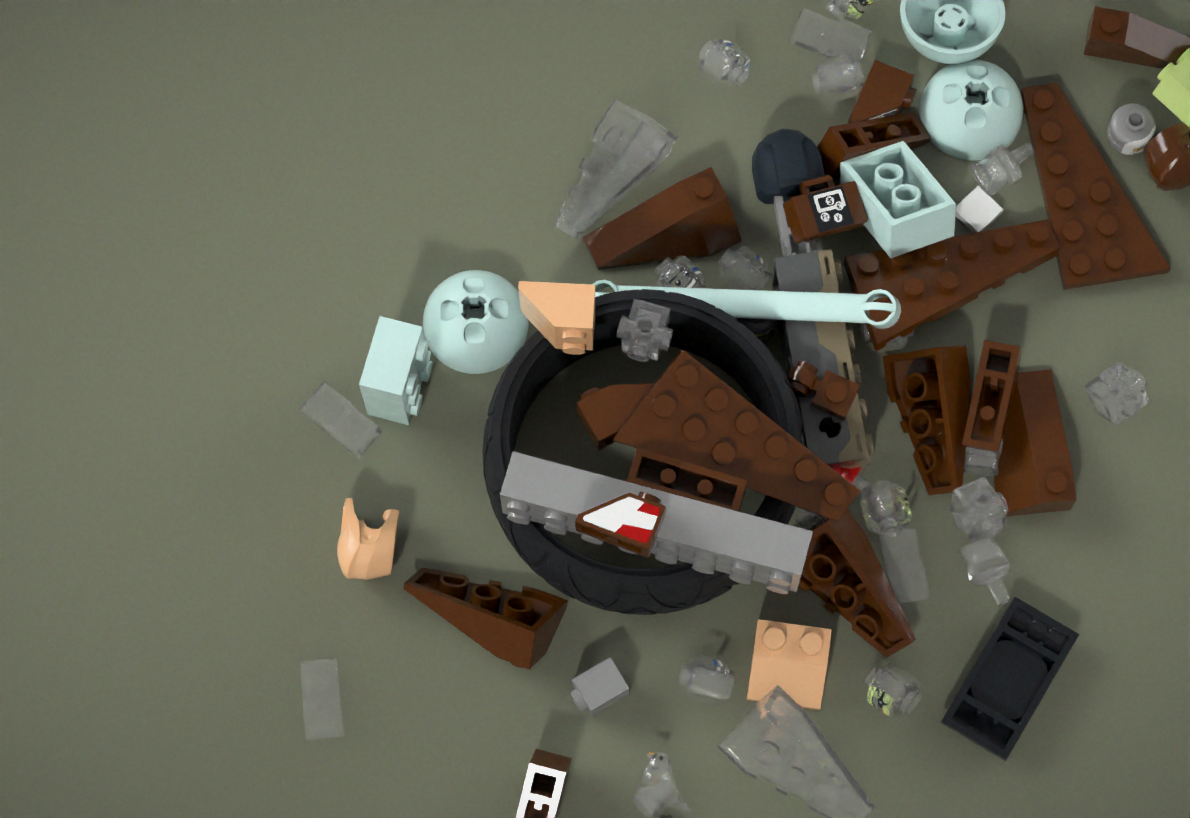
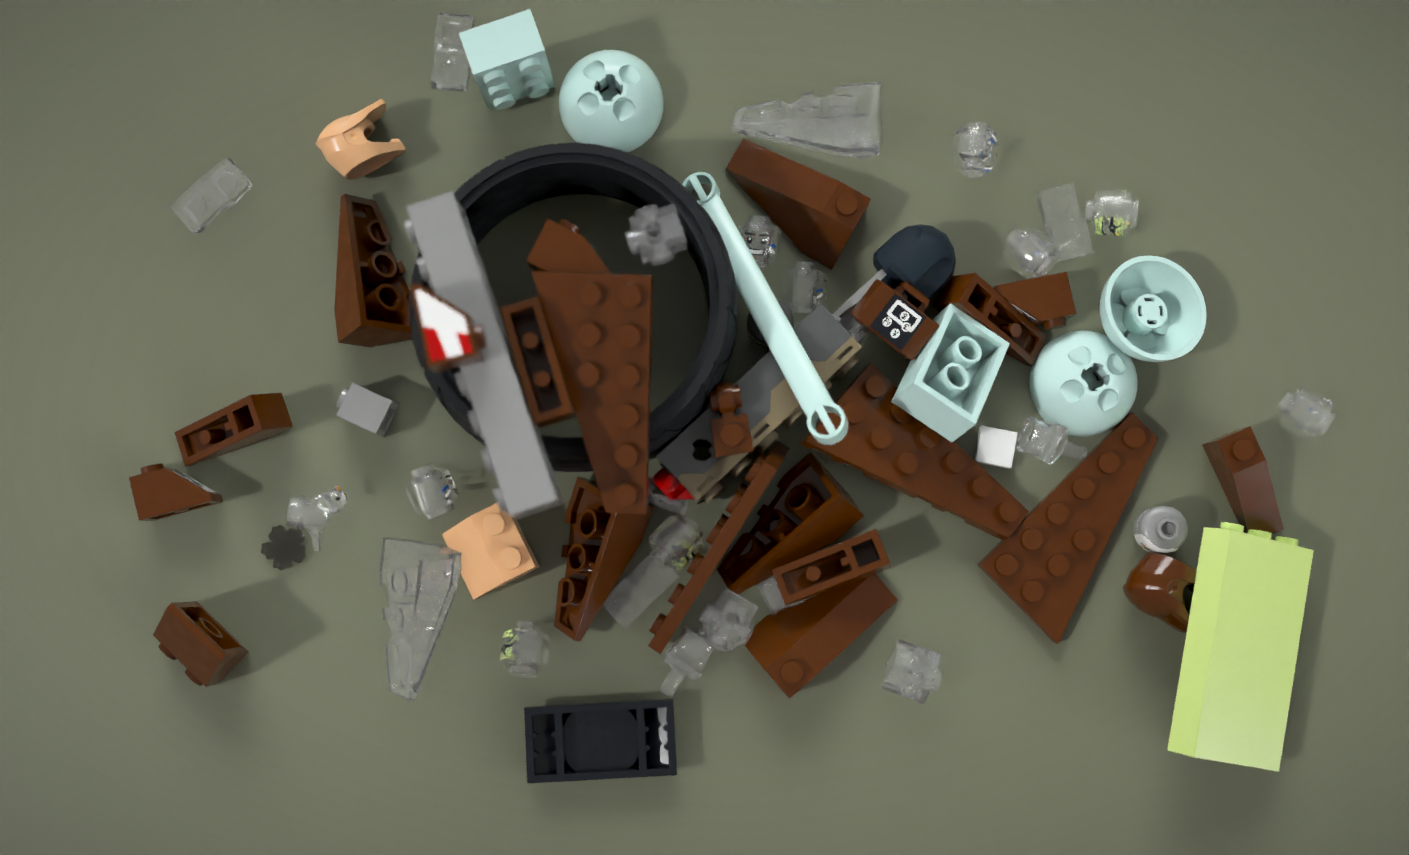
camera: 50 degrees right, 10 degrees up
light nougat slope [518,281,595,355] -> none
none -> reddish brown wing [648,441,790,654]

